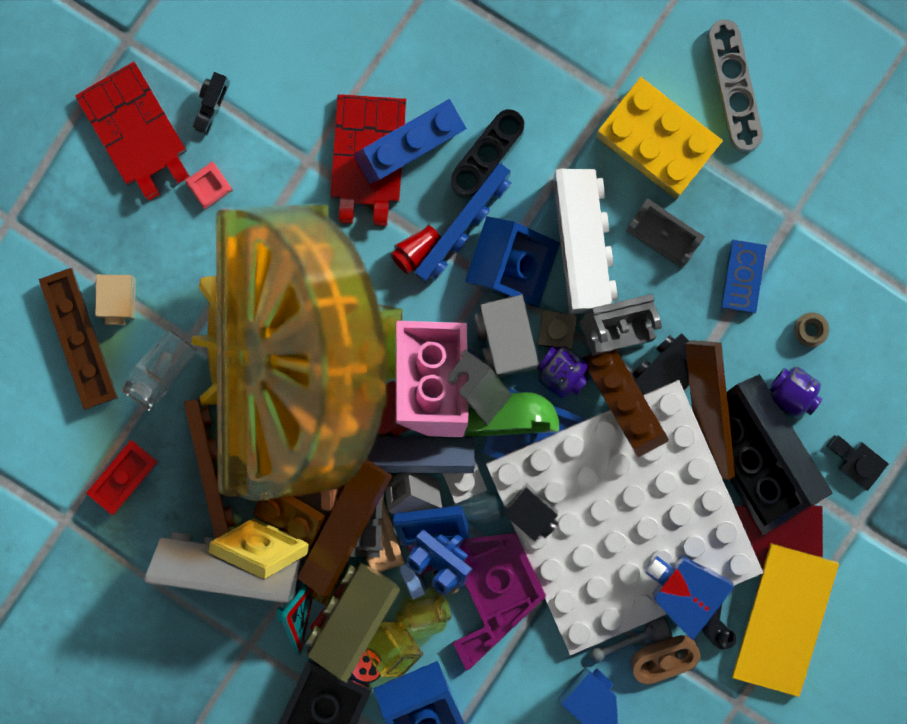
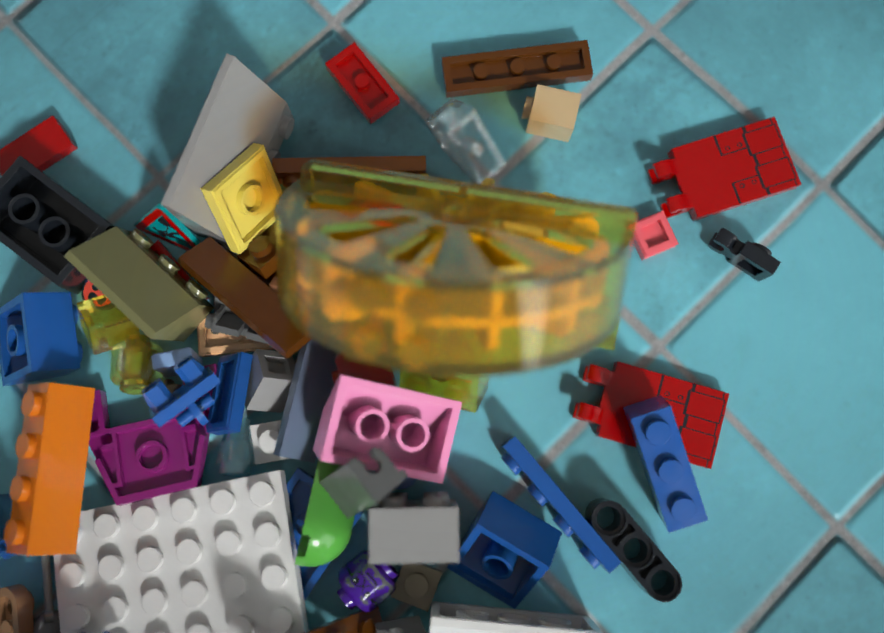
camera: 95 degrees right, 5 degrees down
red cone [390,225,441,274] -> none
black brick [503,483,559,542] -> none
none -> orange brick [4,382,95,556]

